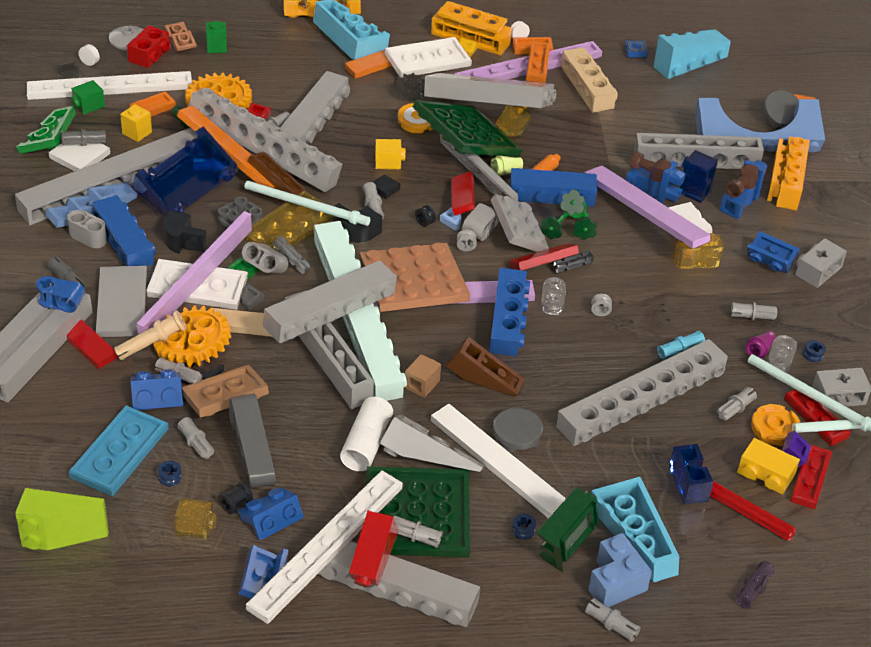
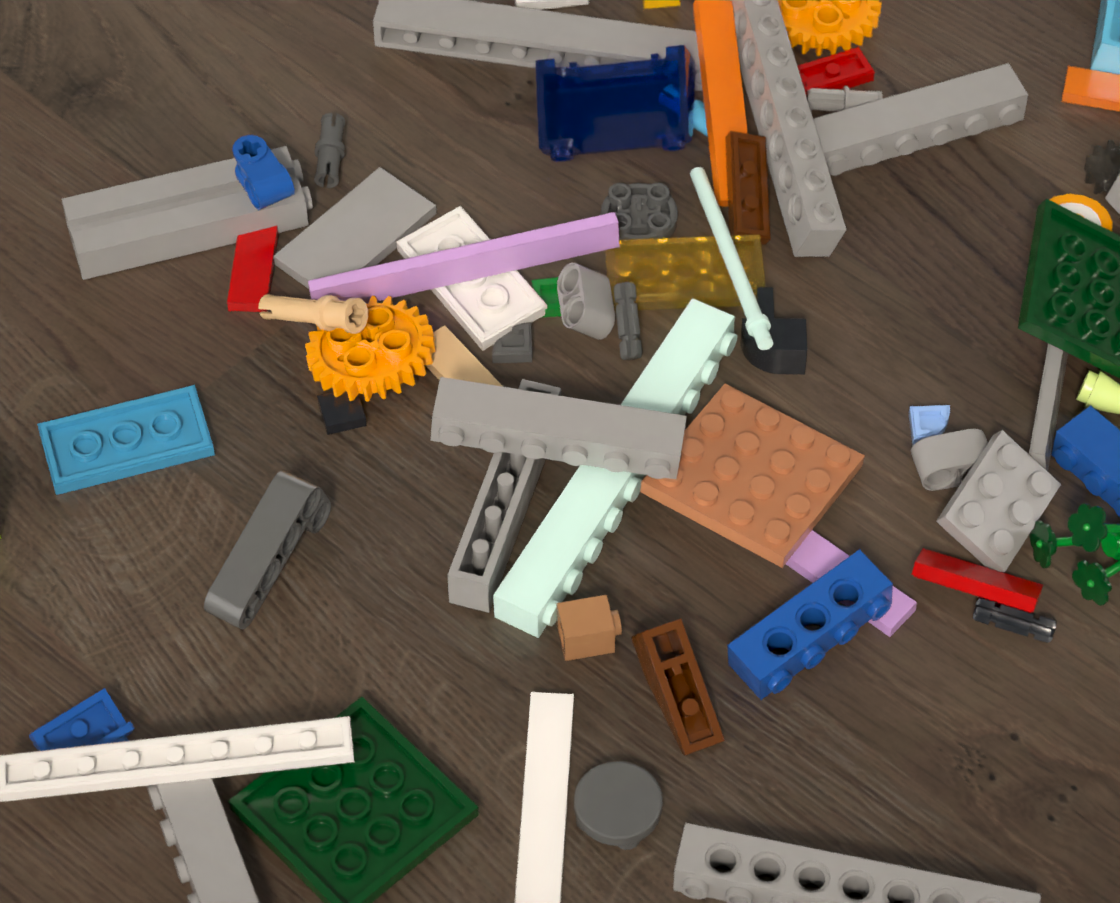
camera: 50 degrees right, 10 degrees up
medium blue slope [46,183,138,228] -> none
light grey beam [67,210,107,248] -> none
blue brick [92,195,156,267] -> none
blue bracket [131,369,183,410] -> none
light grey axle [155,357,202,384] -> none
dark blue bush [158,461,182,487] -> none
black brick [164,210,207,254] -> none
clear yellow brick [174,498,217,539] -> none
light grey axle [178,417,214,459] -> none
medium nougat plate [182,364,269,418] -> none
black bush [218,481,253,515] -> none
blue bracket [238,488,304,540] -> none
white piece [340,397,393,471] -> none
red slope [349,510,398,587] -> none
light grey pin [362,182,384,220] -> none
black tile [372,174,401,199] -> none
yellow brick [375,139,405,169] -> none
wedge [380,414,485,472] -> none
light grey axle [393,516,443,548] -> none
black bush [415,205,436,227] -> none
red tile [451,171,475,215] -> none
light grey bush [457,229,477,251] -> none
clear plate [541,277,566,315] -> none
light grey bush [591,294,612,316] -> none
medium azure pin [657,331,705,360] -> none

